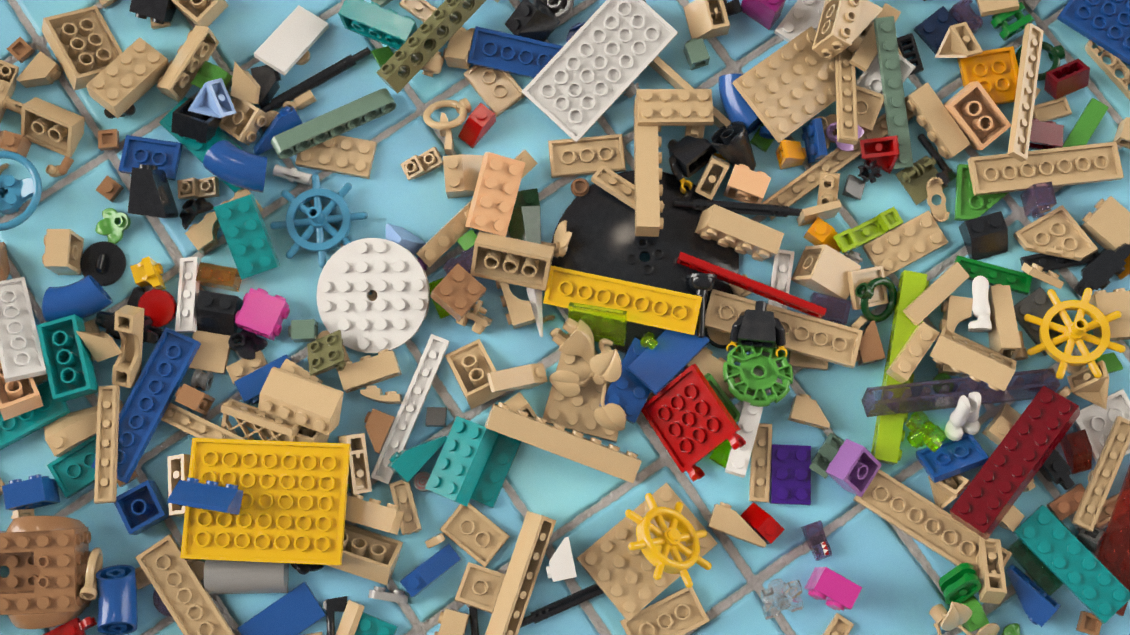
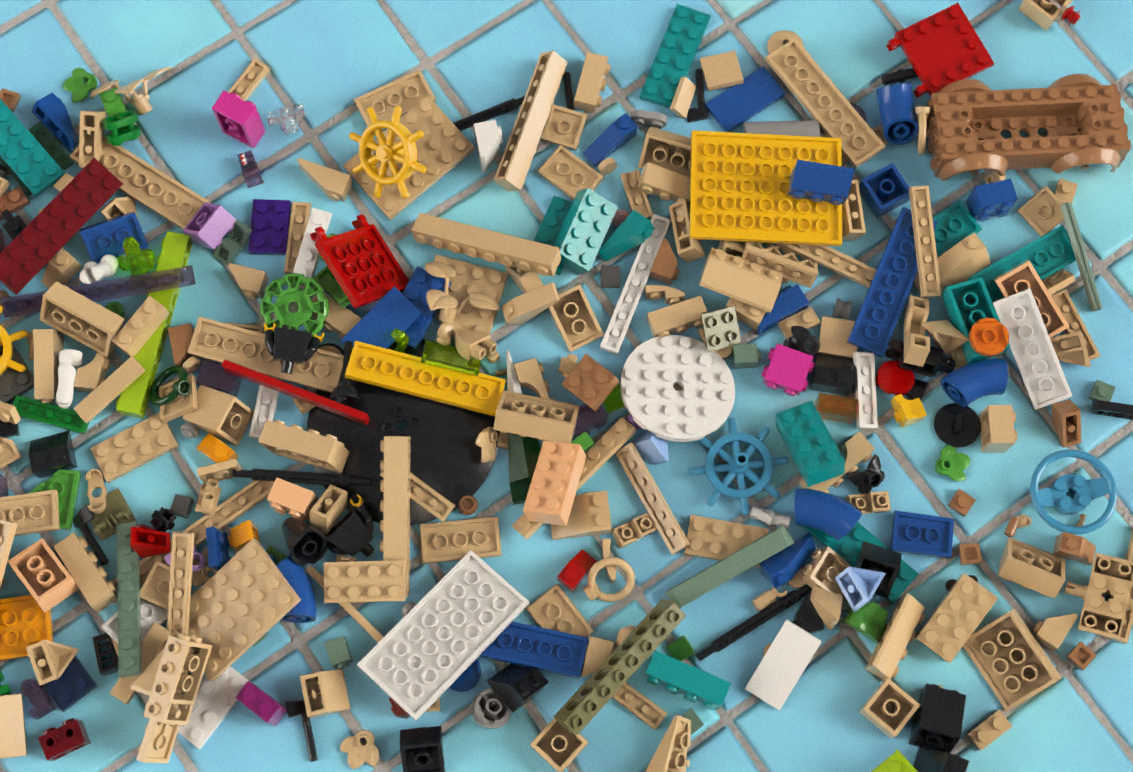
camera: 175 degrees right, 5 degrees down
black slope [128,164,178,218] -> none
medium nougat brick [175,383,215,415] -> none
red slope [740,502,785,544] -> none
lime slope [833,207,904,253] -> none
none -> tan plate [615,443,690,555]
none -> orange tile [969,318,1009,357]

